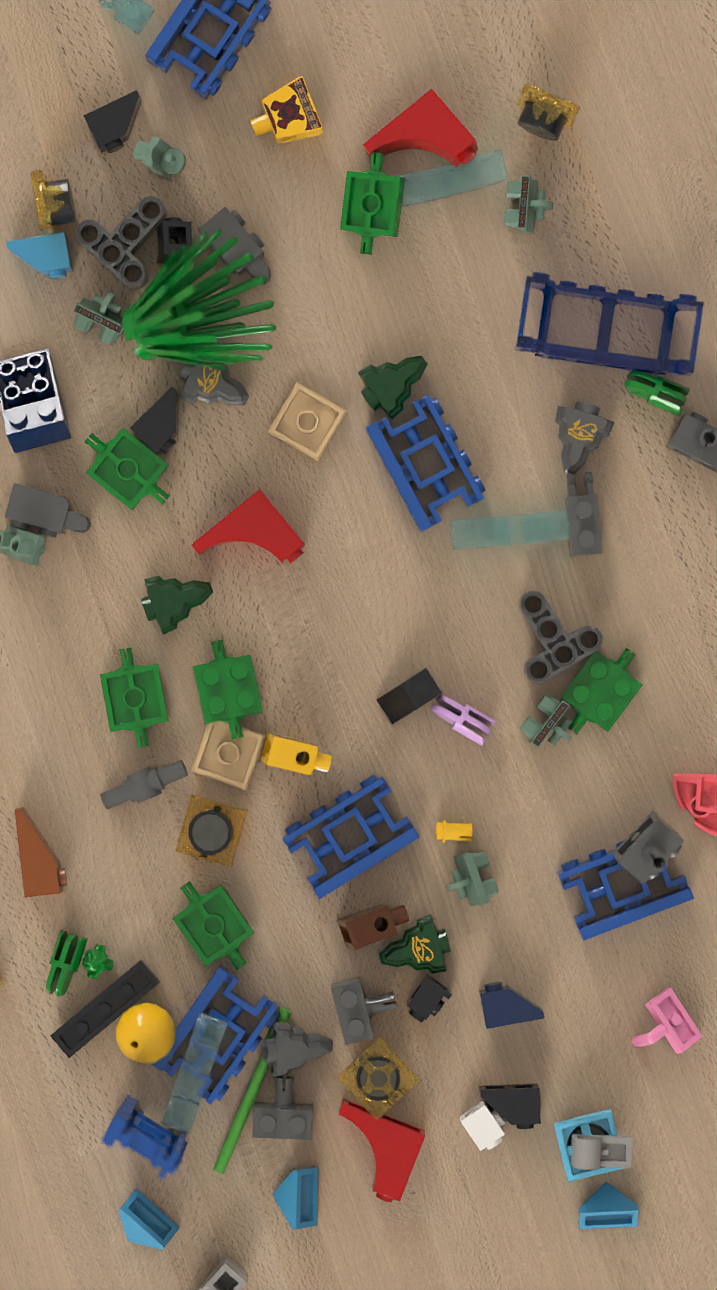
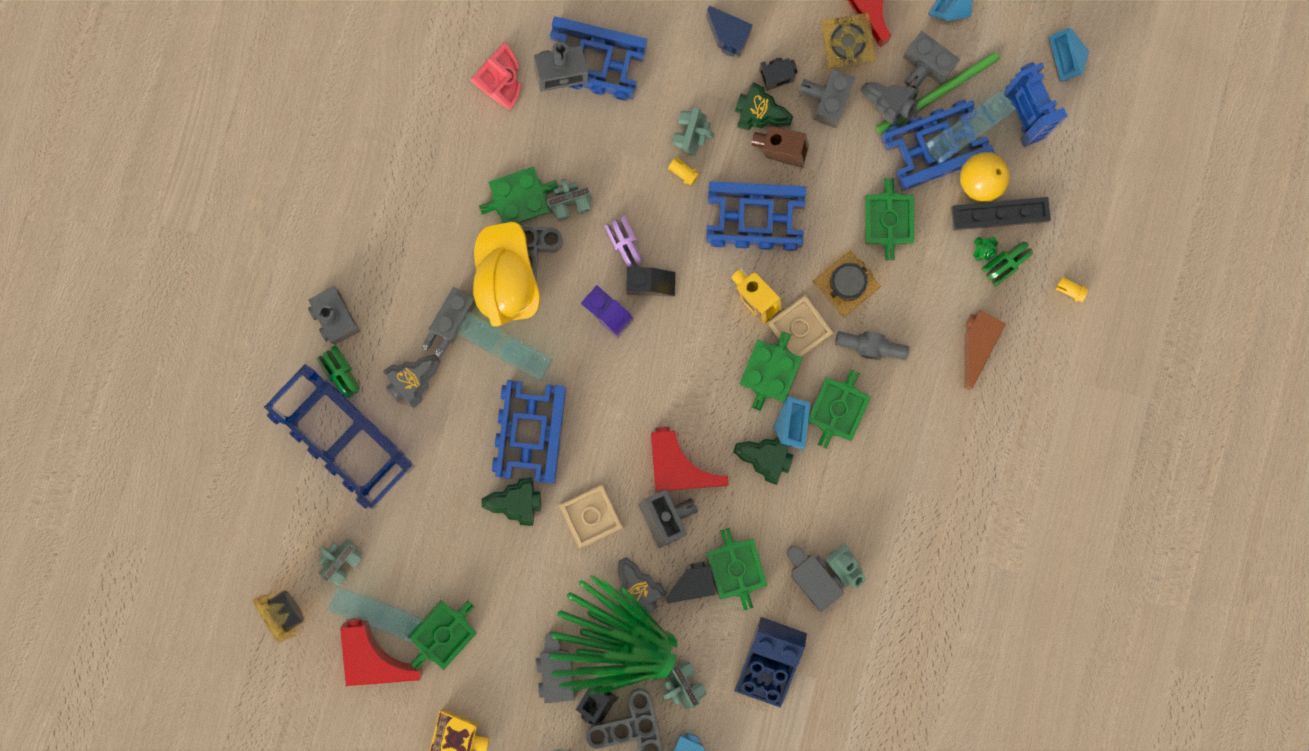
camera: 145 degrees left, 5 degrees down
none -> yellow piece [473,222,540,326]
none -> dark purple brick [581,285,634,338]
none -> dark grey brick [638,490,698,548]
none -> dark azure slope [774,397,810,449]

